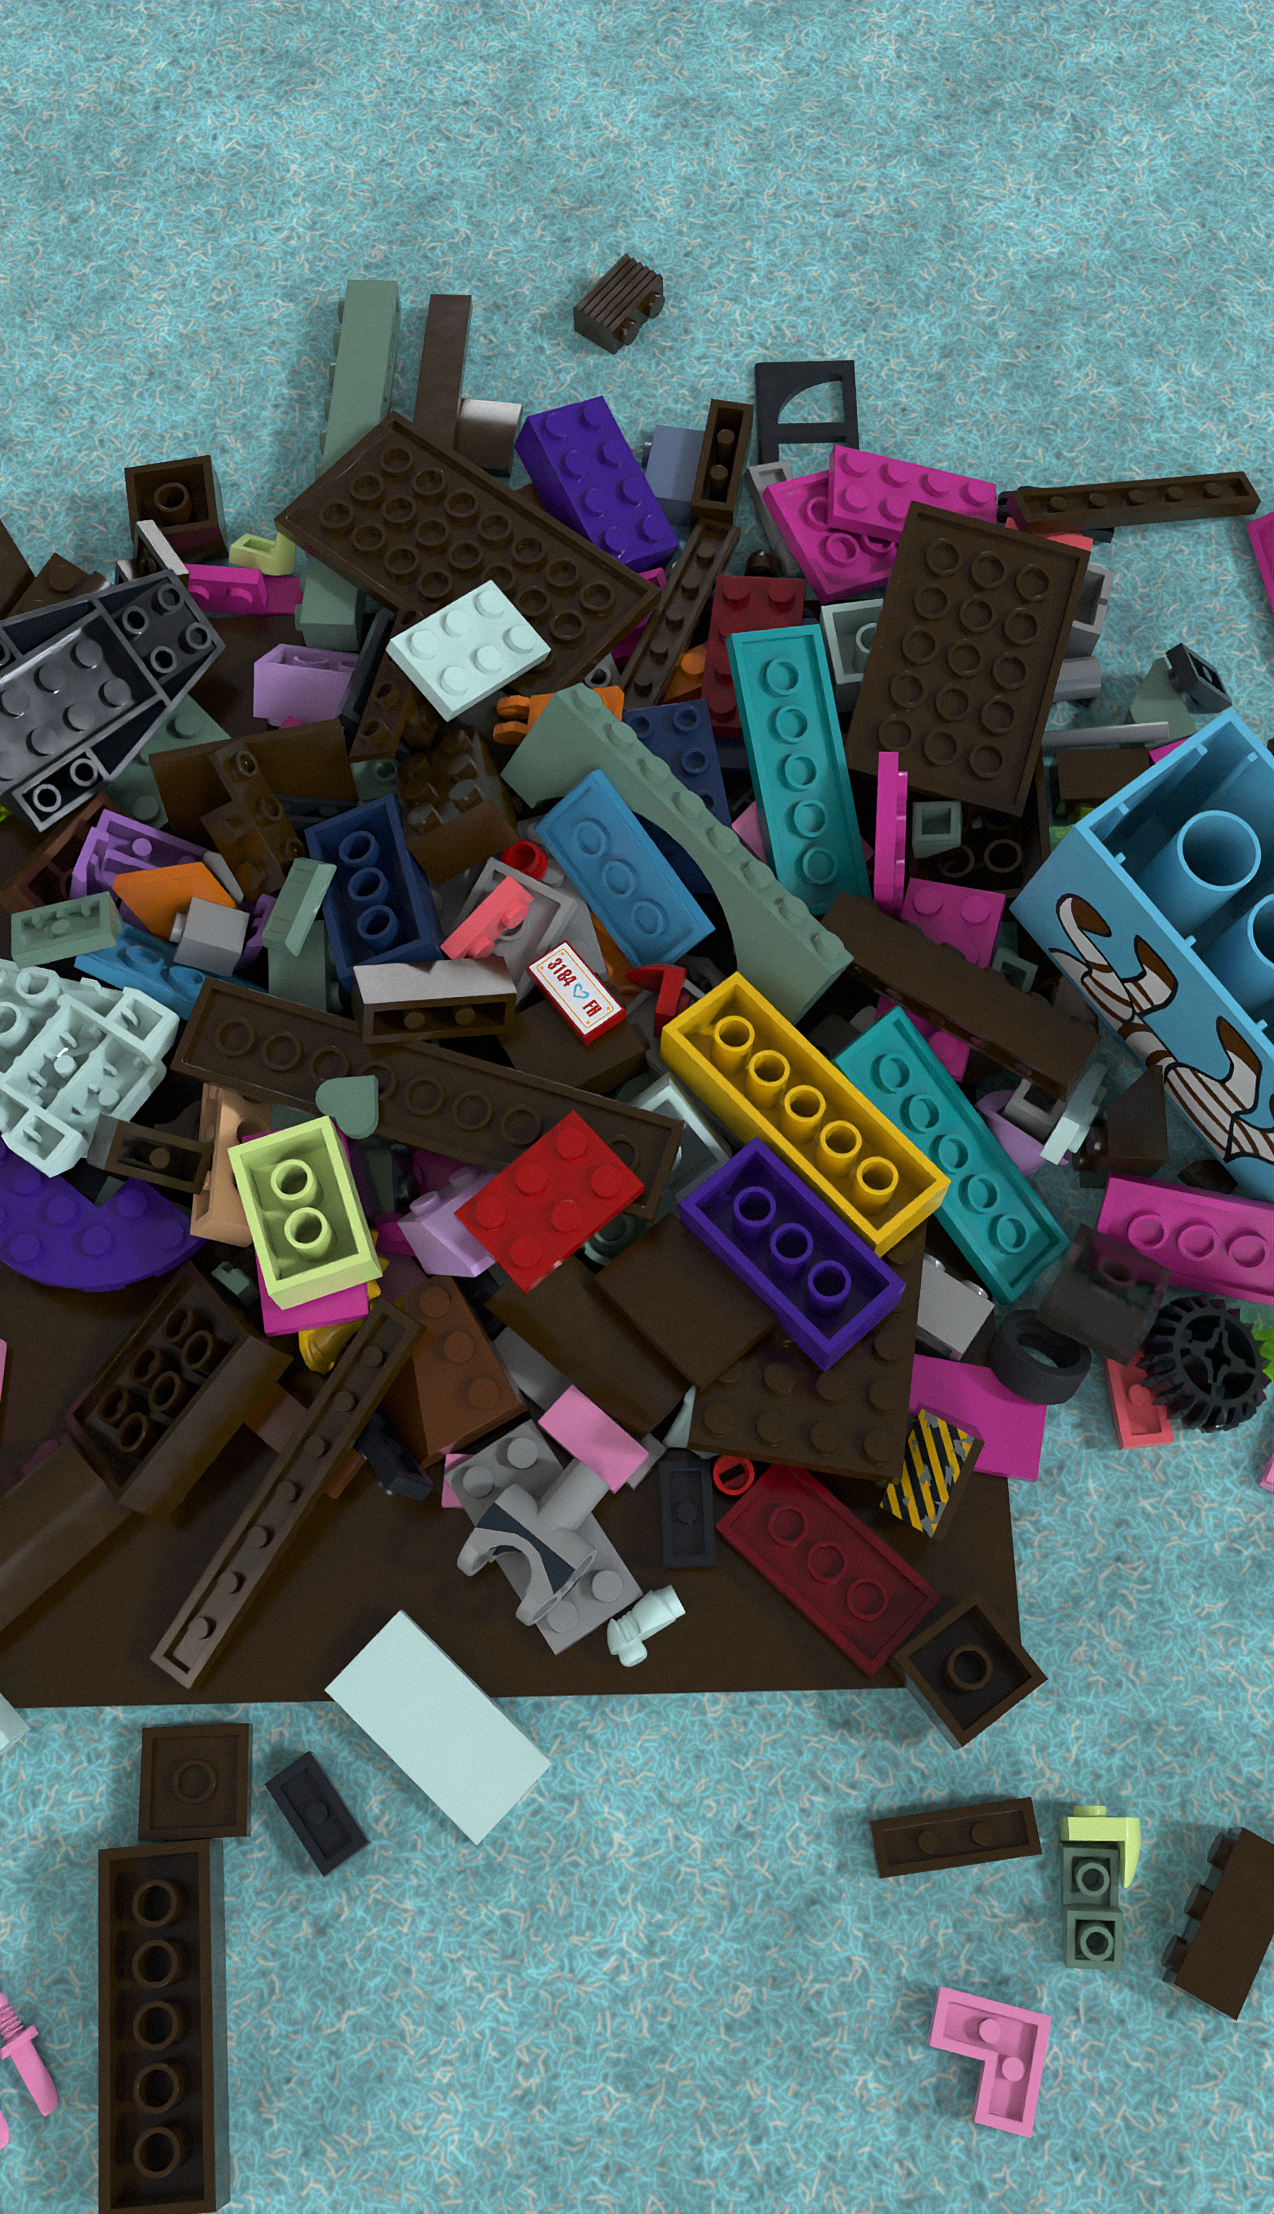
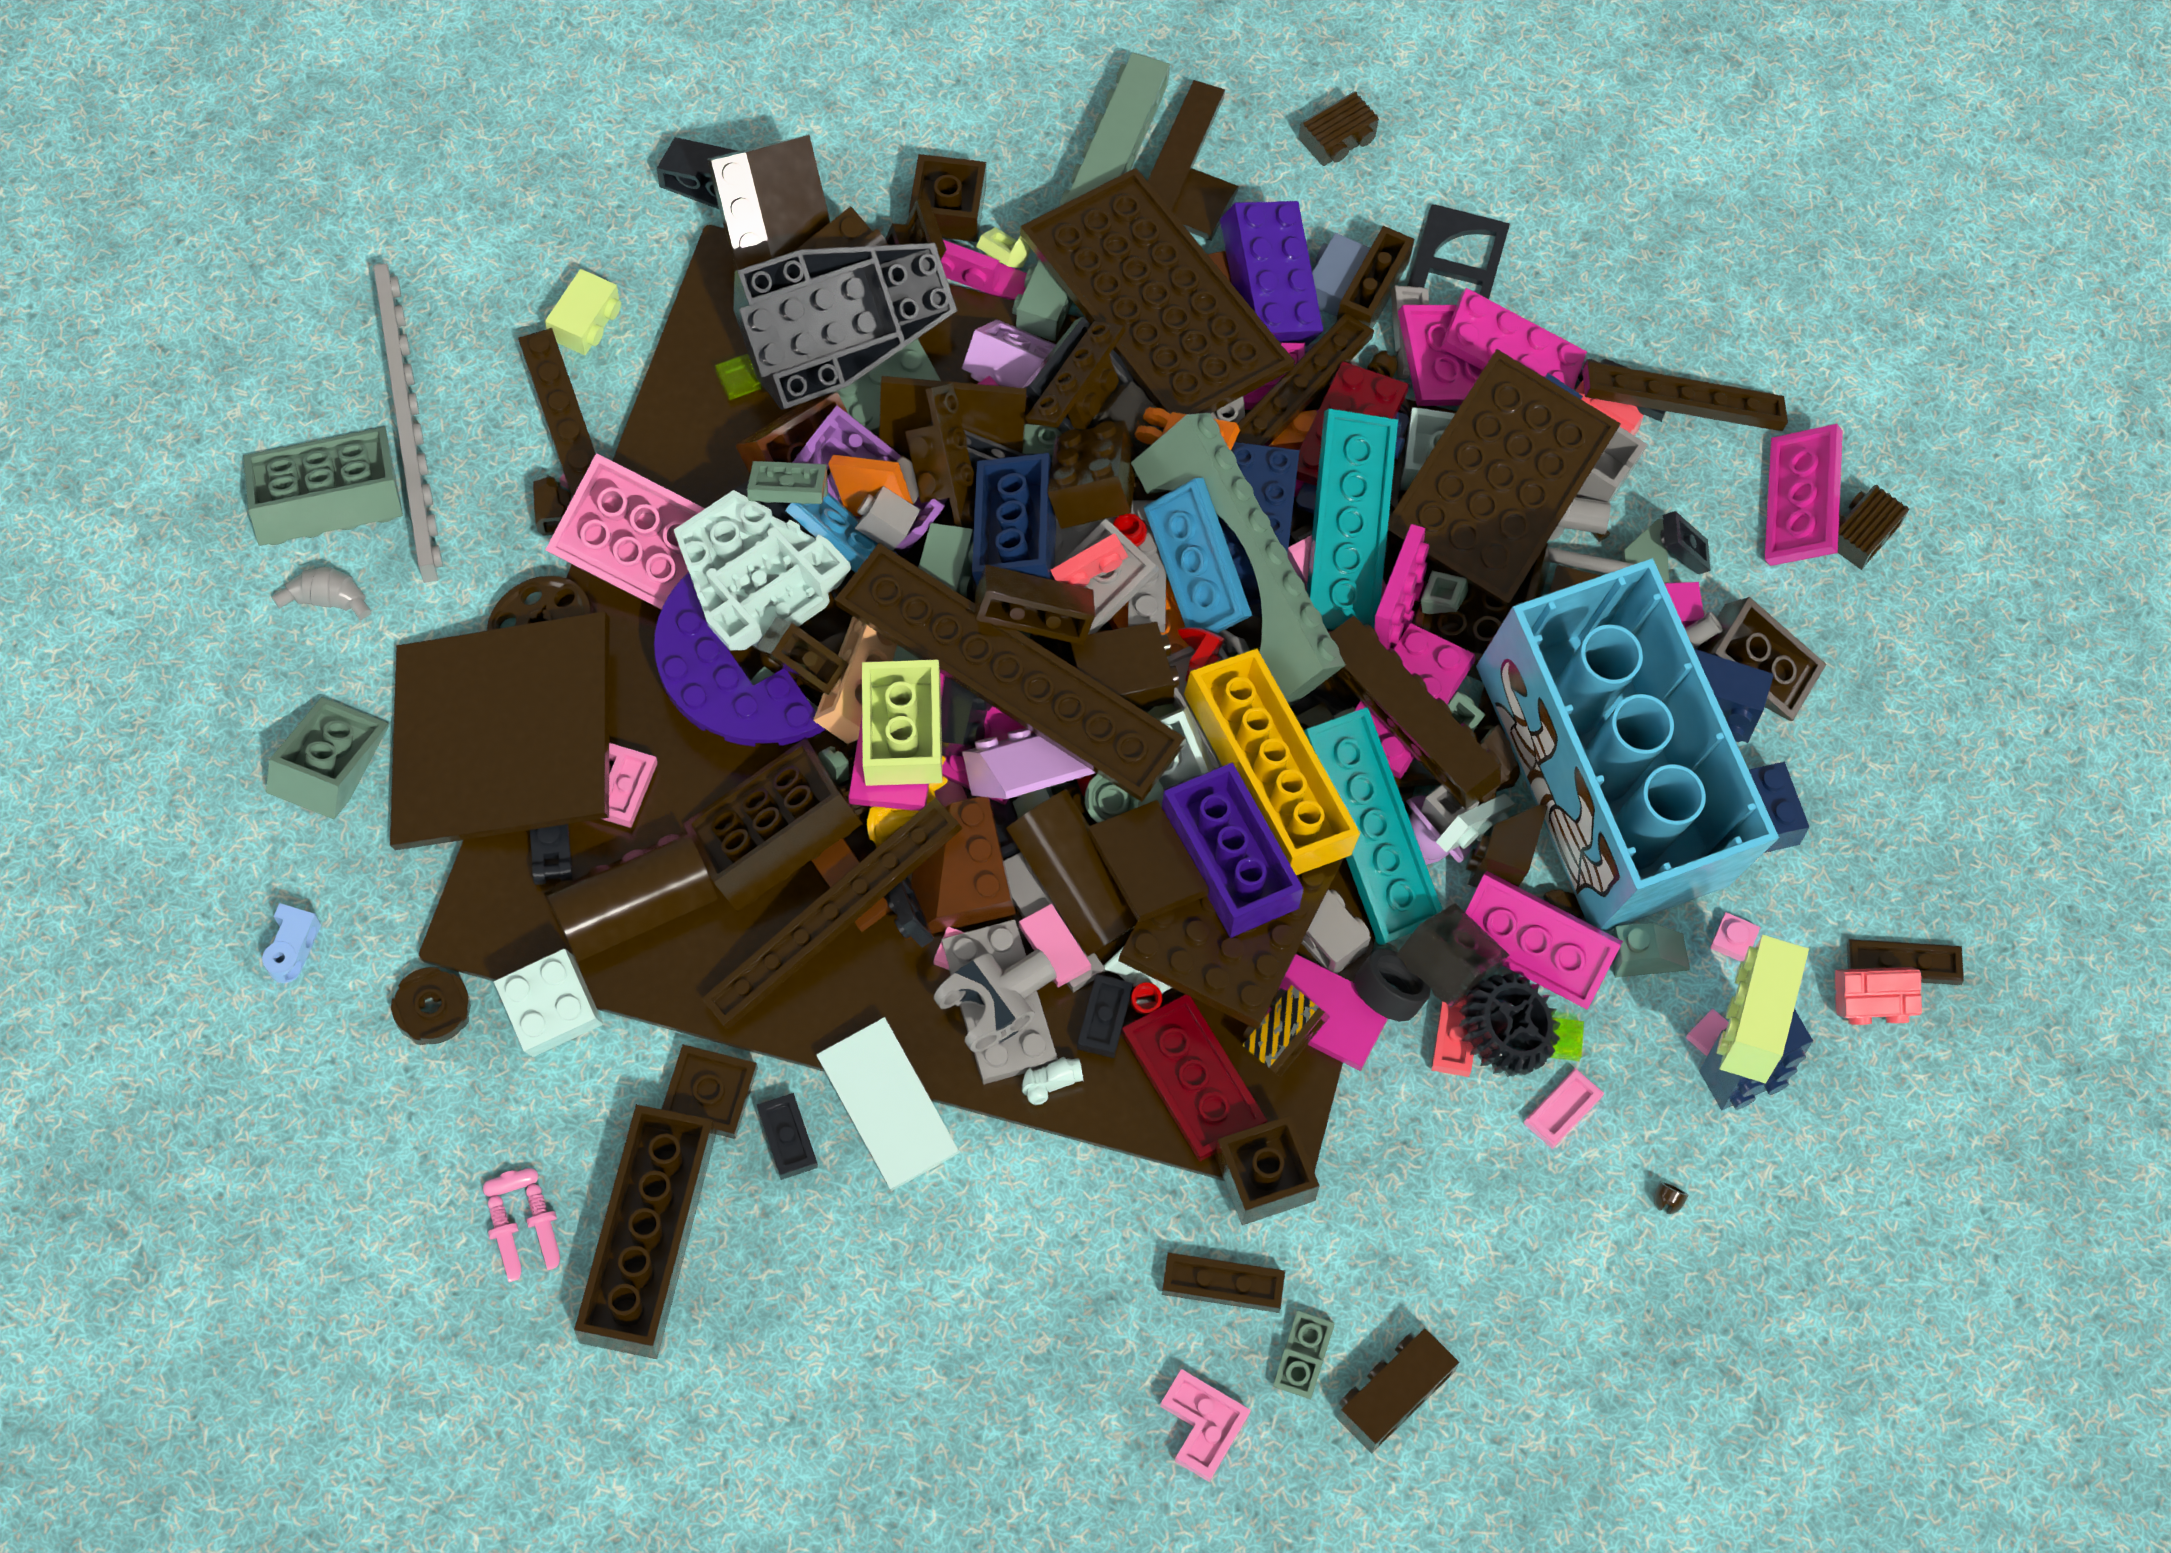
camera: 10 degrees right, 5 degrees down
sand green tile [261,857,337,957] -> none
sand green tile [315,1075,379,1139] -> none
light aqua plate [385,580,551,722] -> none
red plate [454,1110,645,1295] -> none
tile [526,940,627,1046] -> none
yellowish green plate [1059,1806,1141,1888] -> none

